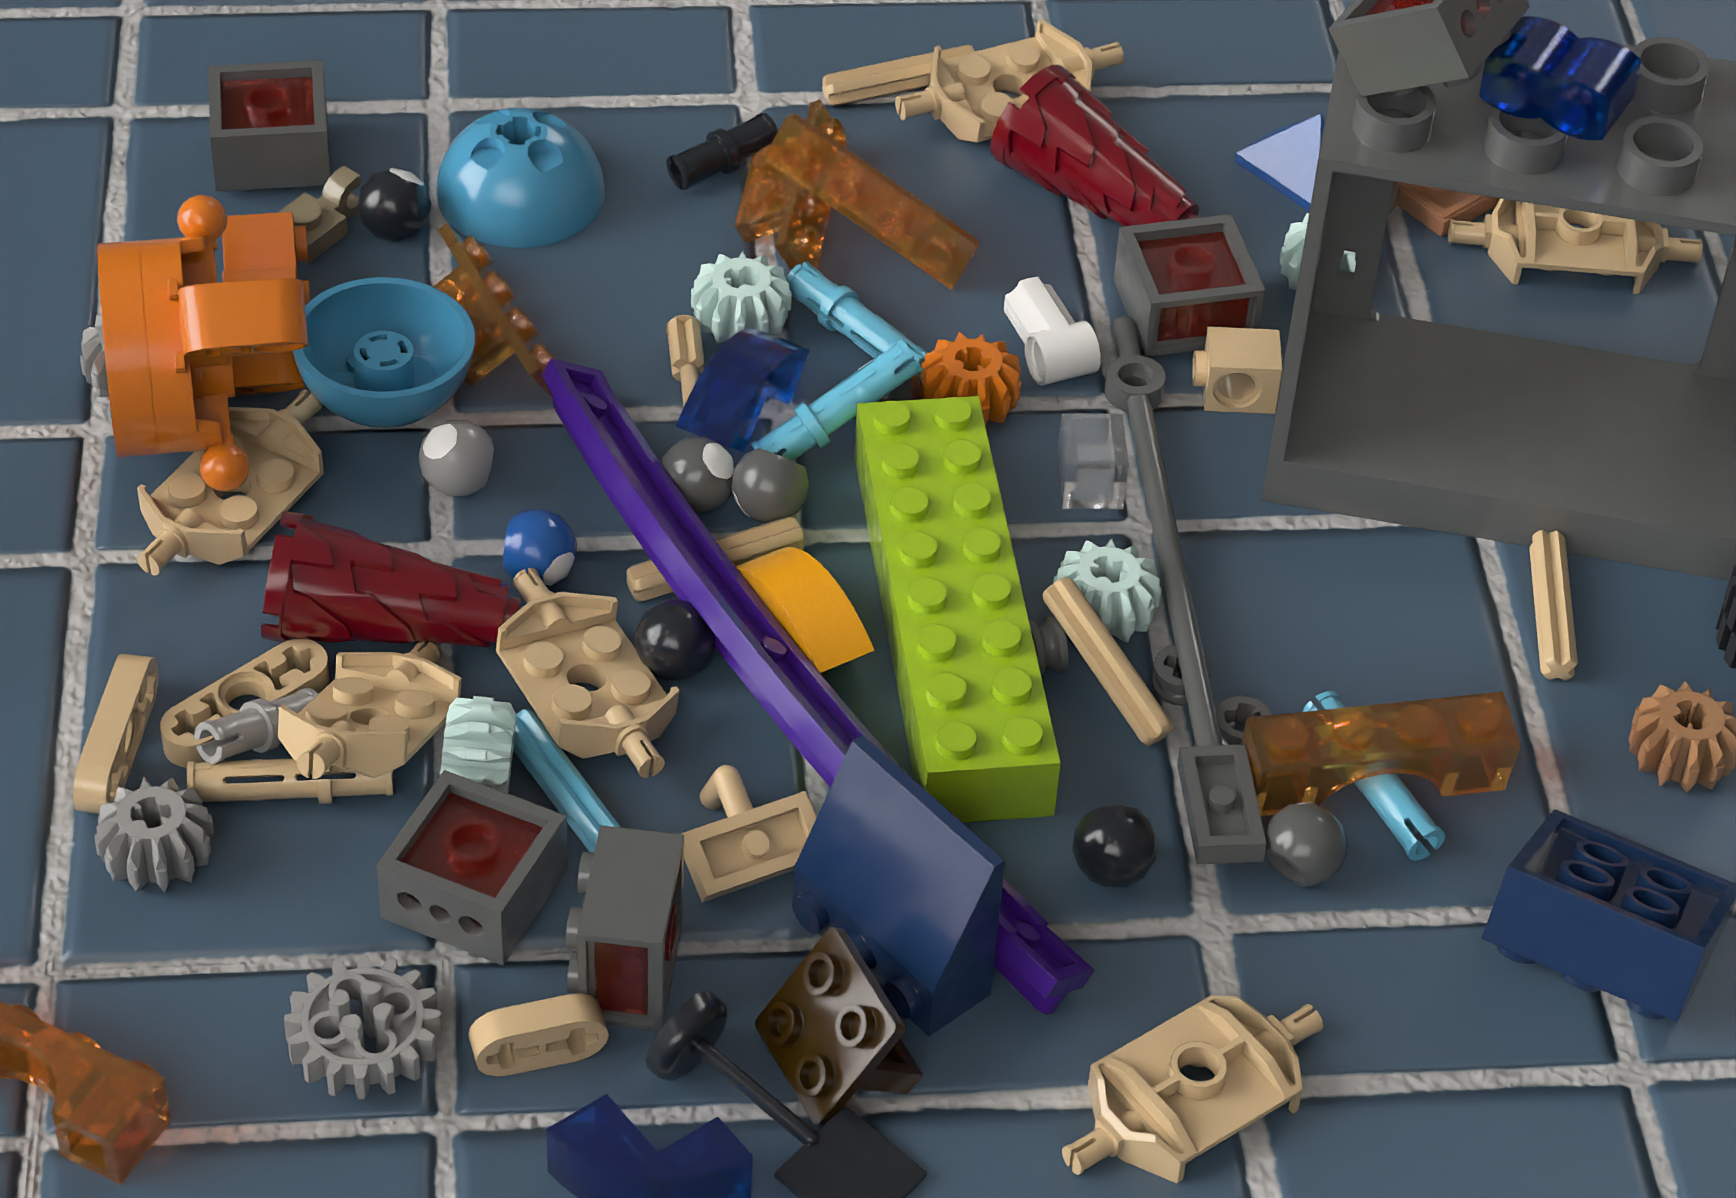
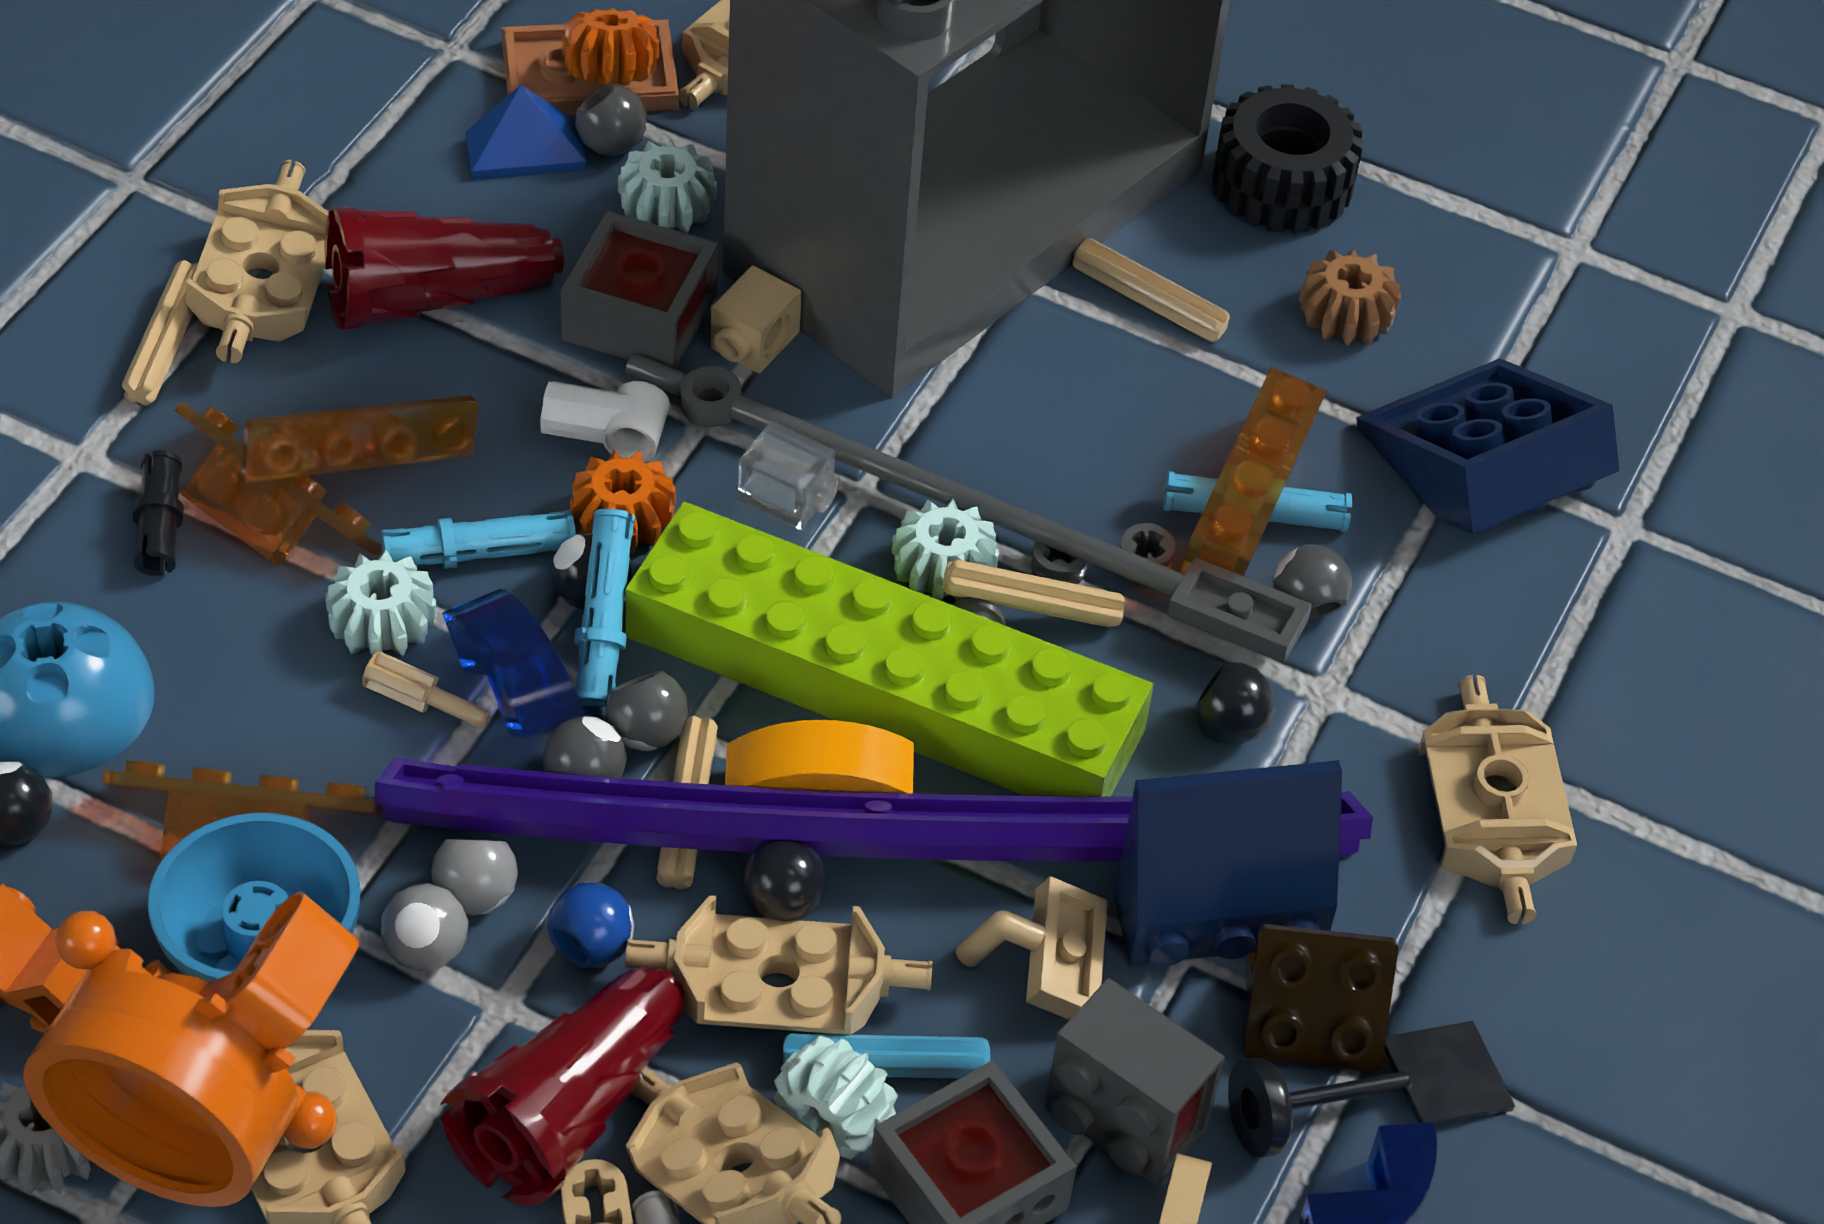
camera: 60 degrees left, 5 degrees up
none -> light grey piece [431,839,518,916]

